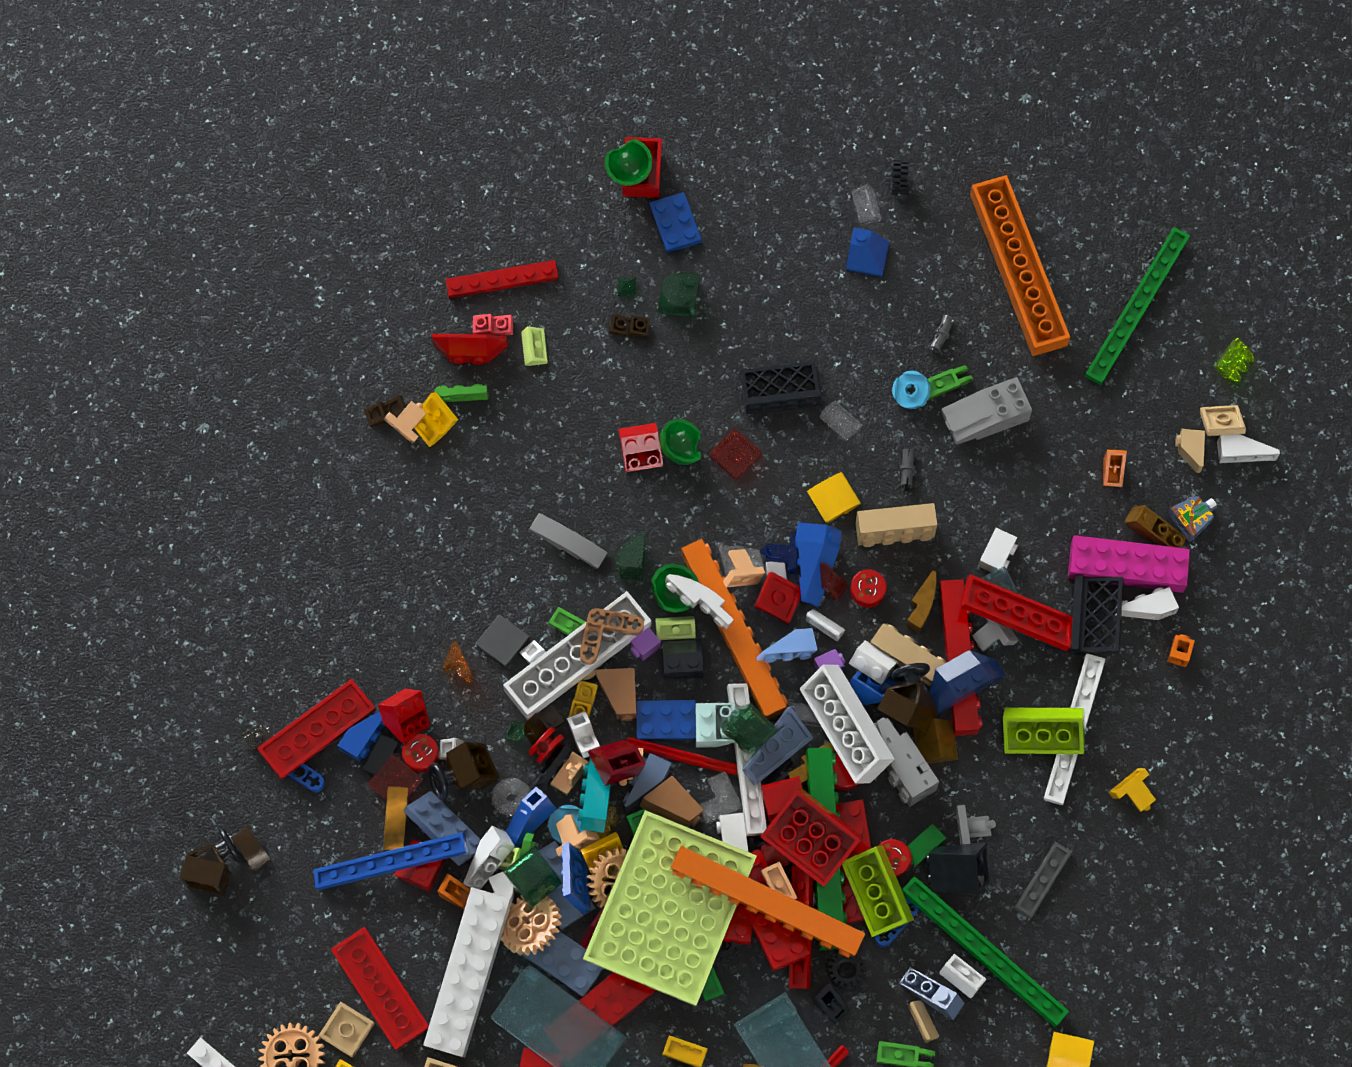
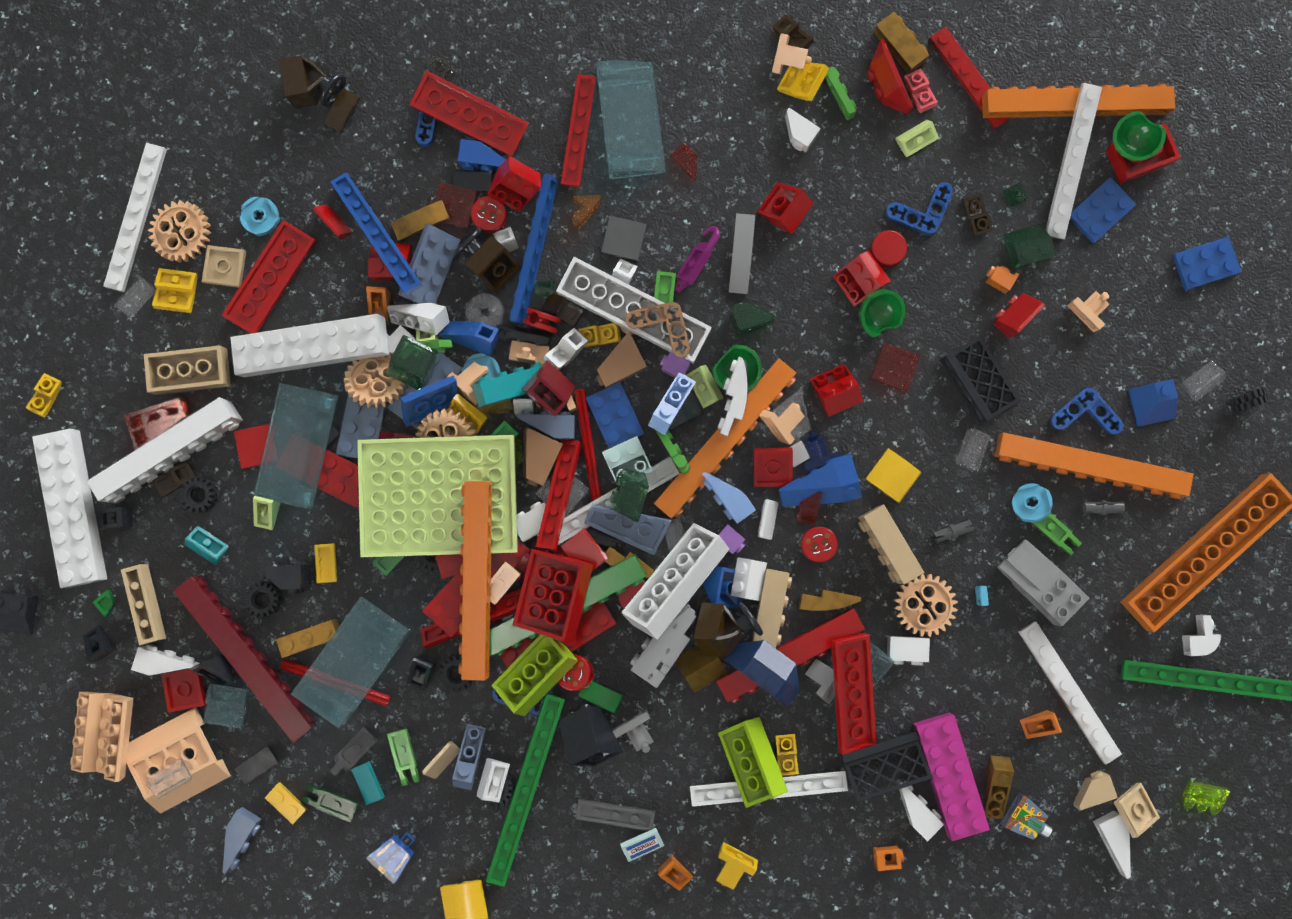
camera: 70 degrees right, 15 degrees up
none -> medium azure plate [240,197,280,236]
none -> red slope [313,205,352,241]
none -> blue plate [510,174,559,326]
none -> white slope [513,399,534,415]
none -> red plate [536,439,582,552]
none -> red plate [561,74,596,188]
none -> clear light blue slope [596,60,666,179]
none -> tile [620,828,664,862]
none -> light blue slope [648,372,695,435]
none -> bright green hinge [655,430,690,474]
none -> orange slope [658,855,693,891]
none -> clear red tile [671,142,697,181]
none -> magenta plate [676,226,720,293]
none -> red slope [756,182,814,234]
none -> yellow slope [775,734,799,776]
none -> white slope [785,108,821,152]
none -> red slope [809,364,863,417]
none -> red head [870,230,907,268]
none -> pearl gold brick [874,12,929,74]
none -> blue beam [885,182,953,236]
none -> light nougat gear [893,574,958,637]
none -> medium azure tile [975,586,989,606]
none -> orange brick [982,84,1175,118]
none -> orange brick [986,266,1019,294]
none -> red slope [992,293,1045,339]
none -> orange brick [994,432,1194,500]
none -> white plate [1018,621,1122,765]
none -> white plate [1044,83,1102,239]
none -> blue beam [1049,388,1123,435]
none -> light nougat piece [1067,291,1109,332]
none -> blue plate [1172,236,1242,291]
none -> white brick [1182,615,1221,656]

